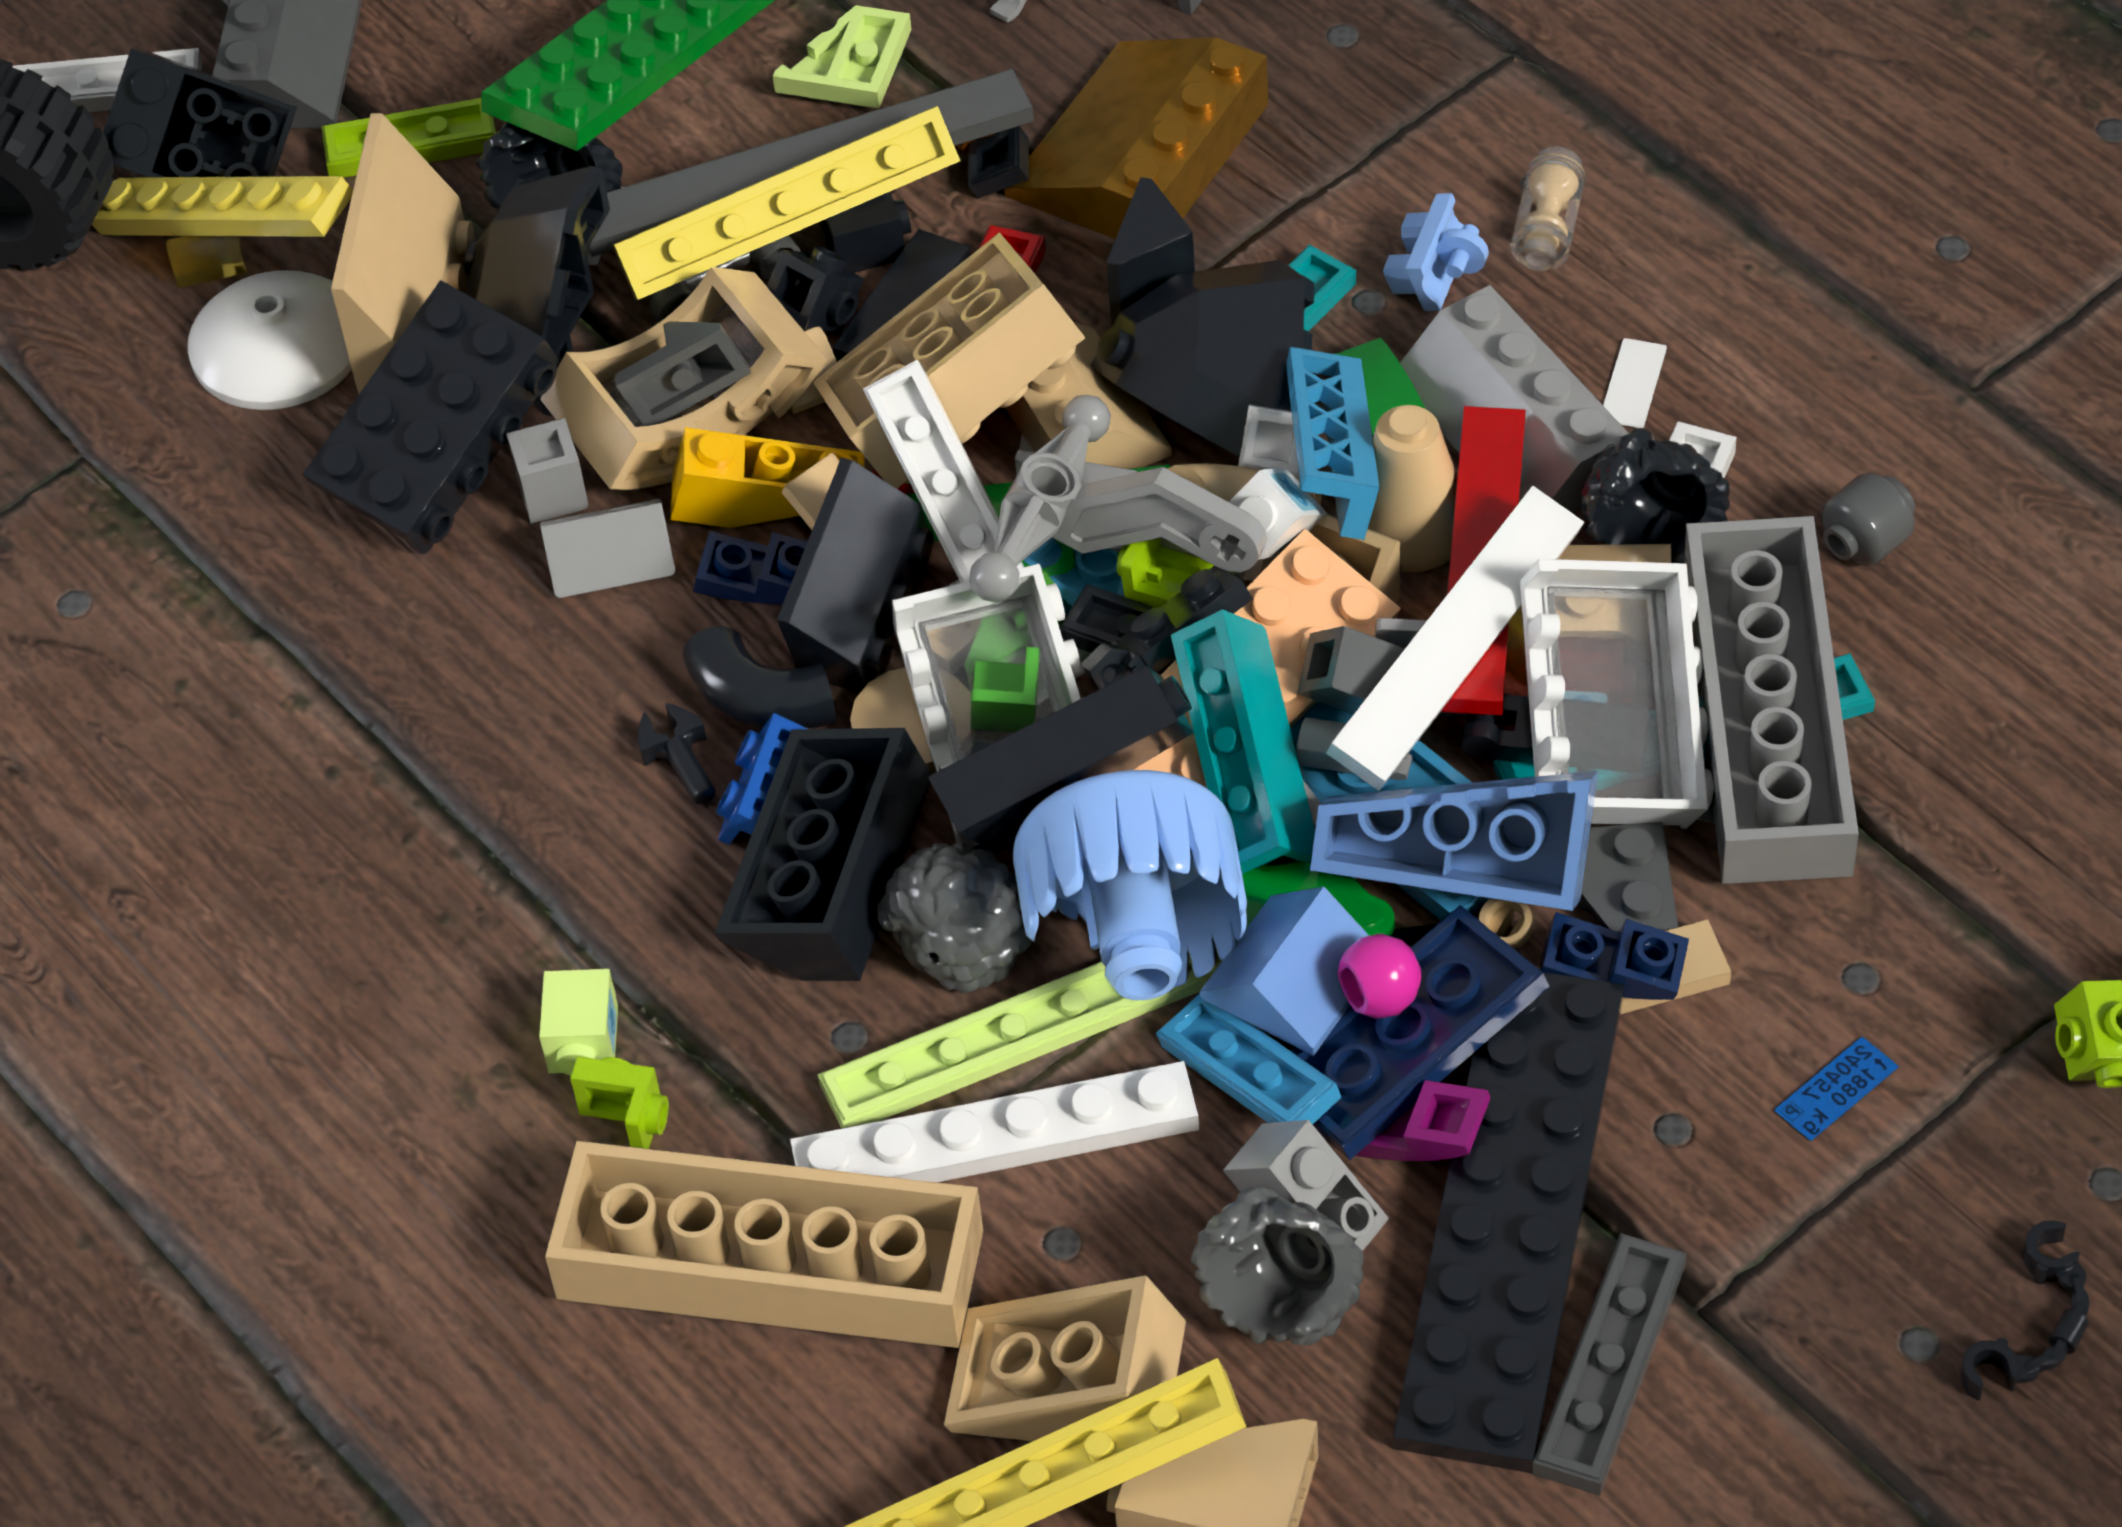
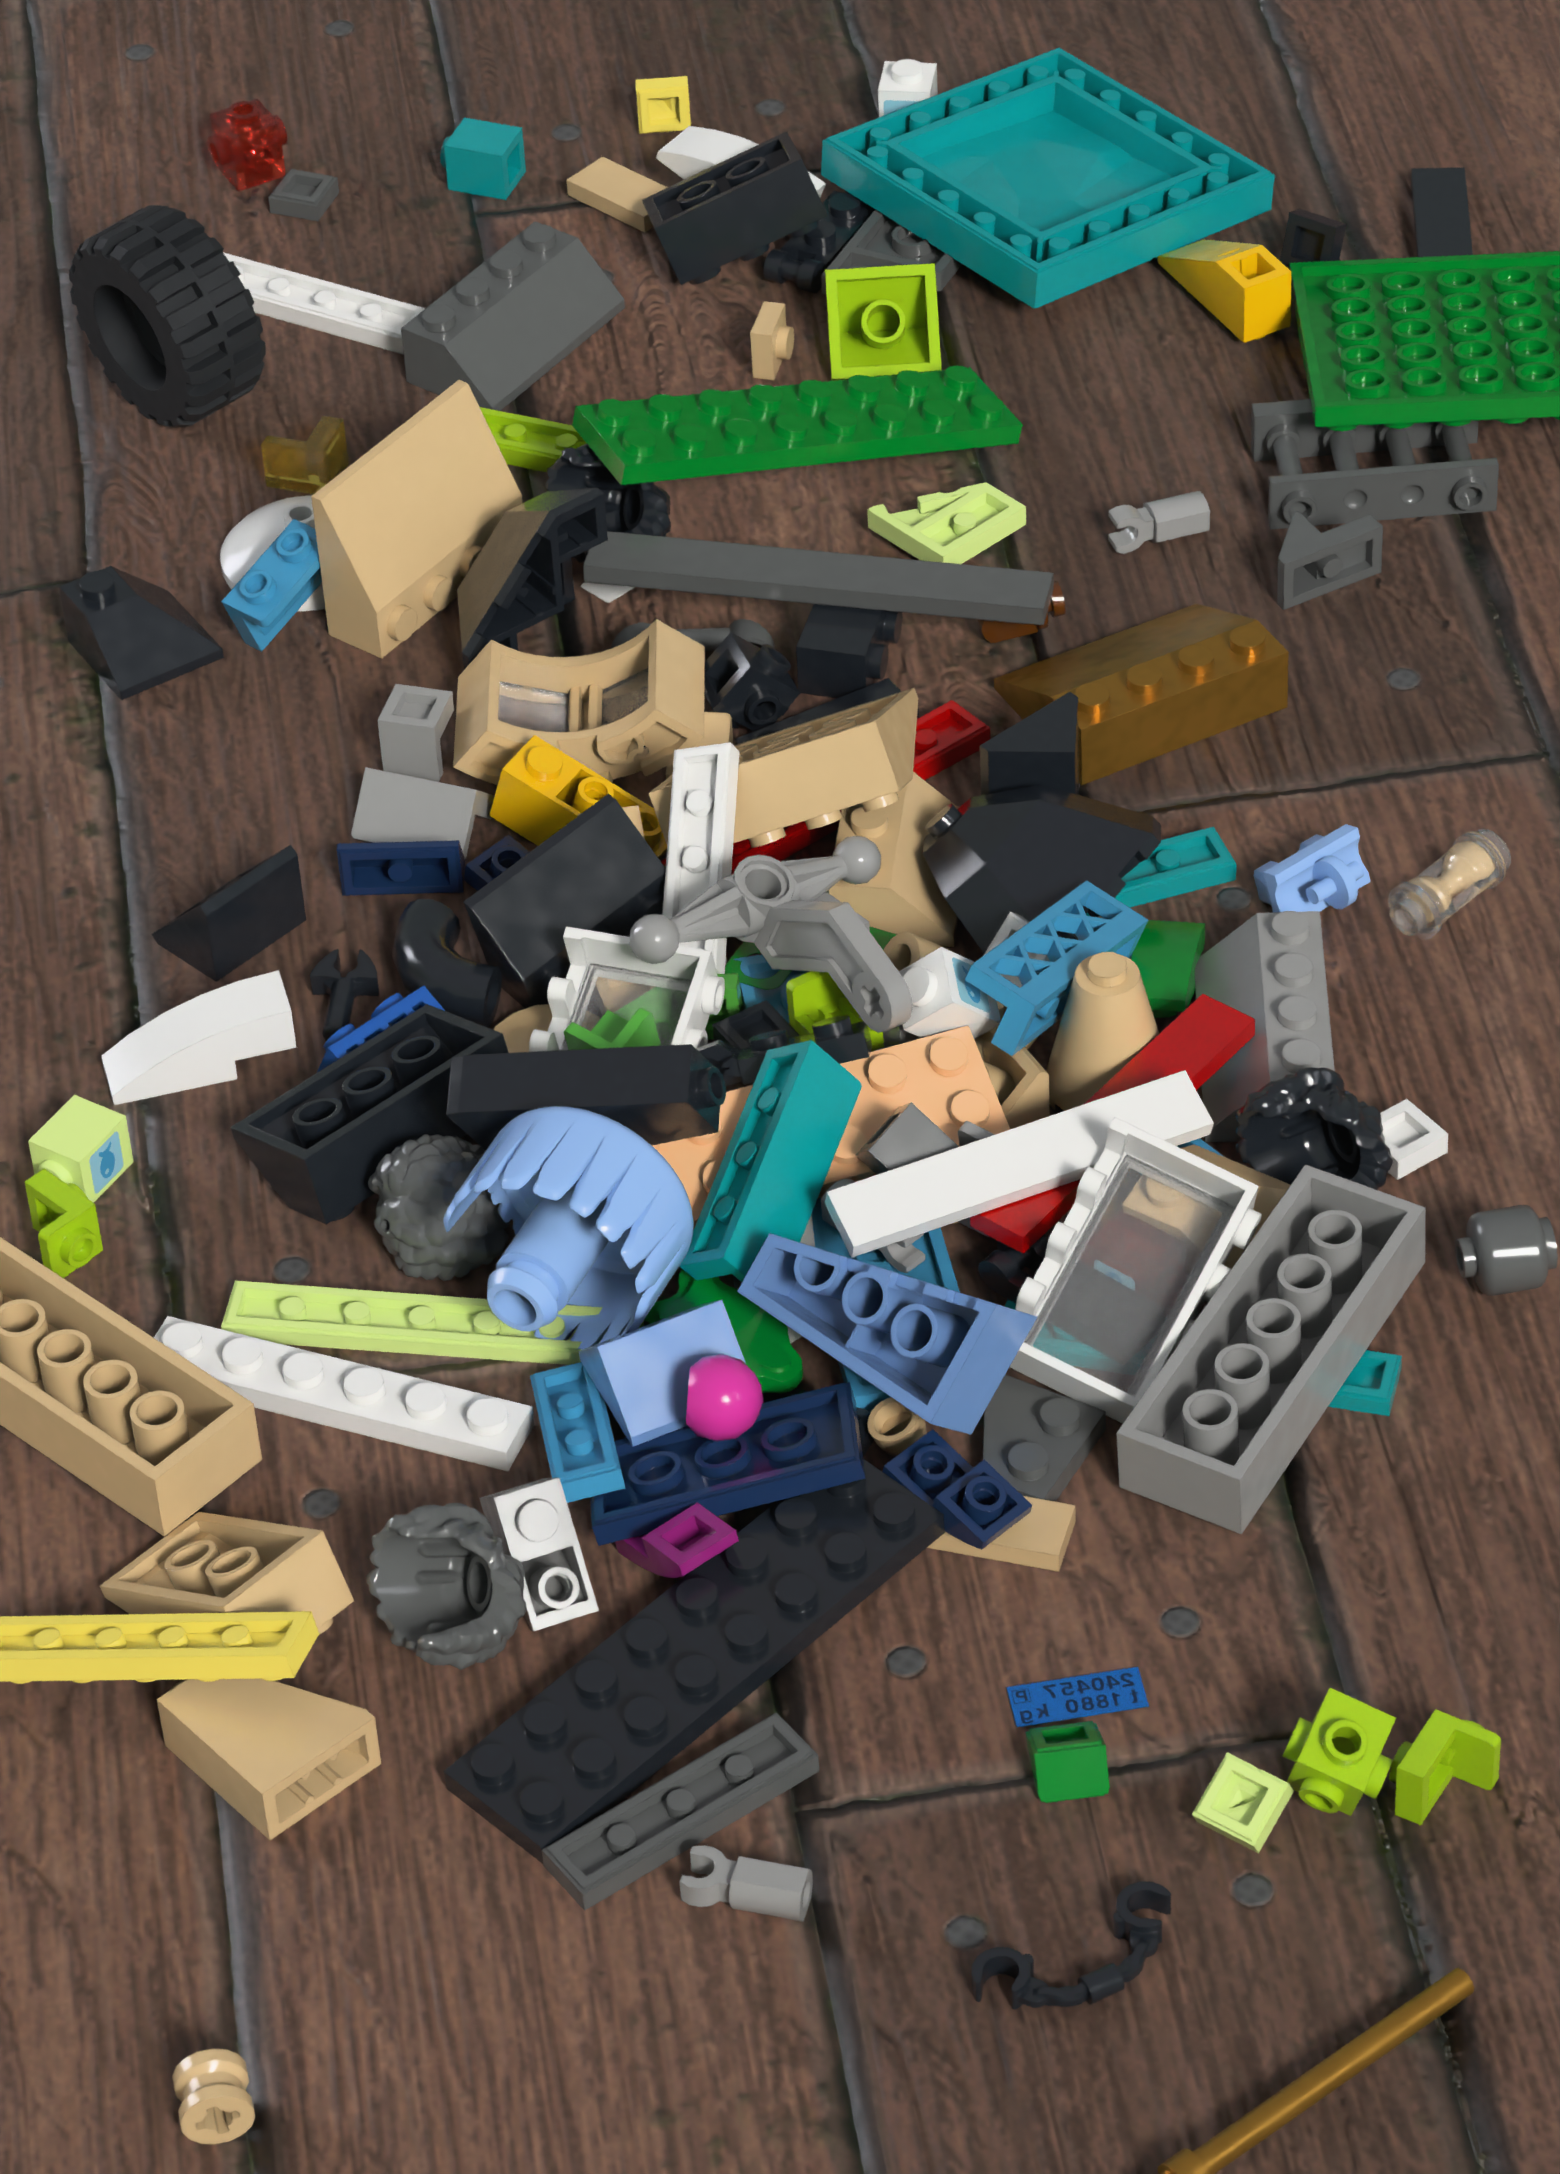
camera: 30 degrees right, 10 degrees down
light yellow plate [92,176,353,237] -> none
black slope [103,48,297,177] -> none
black bracket [302,280,559,554] -> none
light yellow plate [612,106,960,300] -> none
dark grey slope [614,321,751,426] -> none
black tile [968,126,1029,199] -> none
white sticker [1603,338,1667,428] -> none
none -> black slope [59,566,224,700]
none -> white slope [101,970,296,1105]
none -> black slope [152,844,306,982]
none -> dark azure bracket [221,519,322,652]
none -> dark blue slope [337,840,466,896]
none -> light grey bar [679,1845,813,1922]
none -> green slope [1025,1721,1110,1803]
none -> yellowish green tile [1191,1752,1294,1853]

